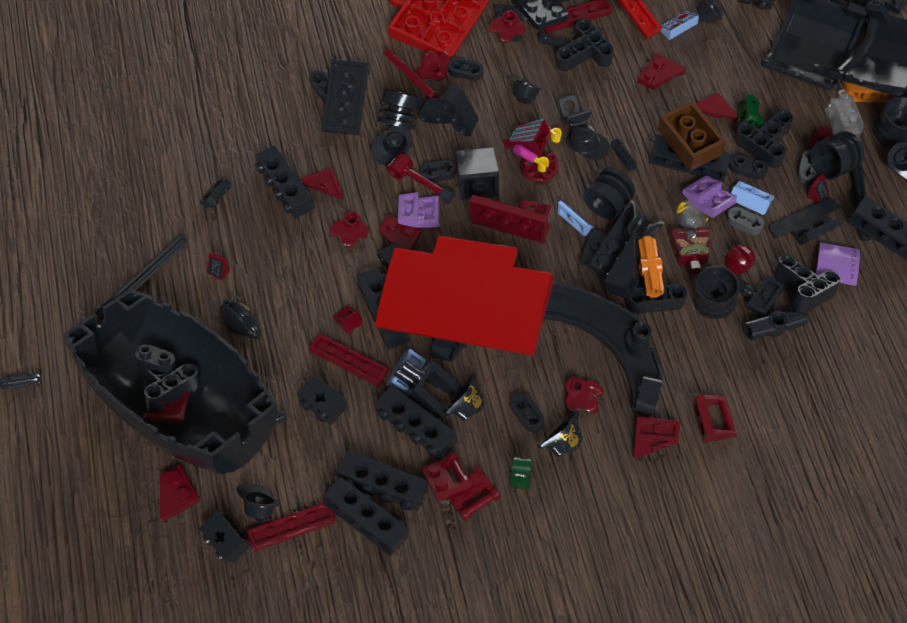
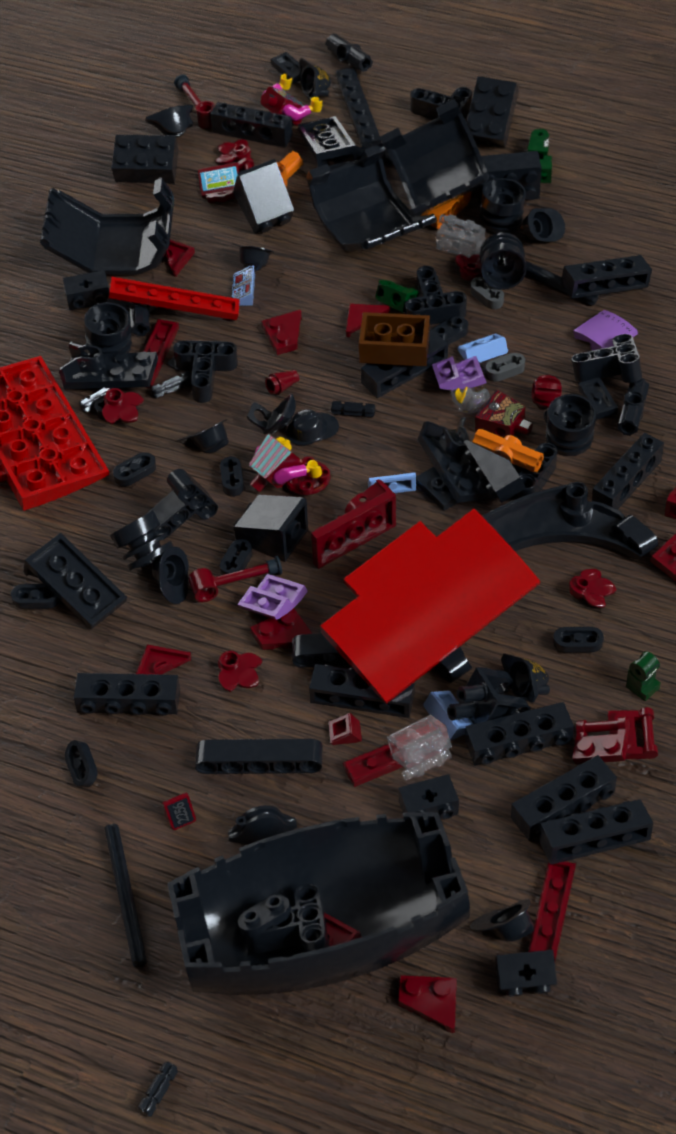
camera: 55 degrees left, 10 degrees down
dark red tile [383,49,440,98] -> none
dark red plate [416,51,450,81] -> none
black hat [537,410,582,457] -> none
black wheel [583,167,636,220] -> none
black plate [770,198,842,246] -> none
slope [807,174,829,203] -> none
none -> black beam [195,739,323,774]
none -> black beam [220,456,244,497]
none -> dark red cone [265,370,299,395]
none -> clear brick [387,715,452,781]
none -> black brick [591,432,664,510]

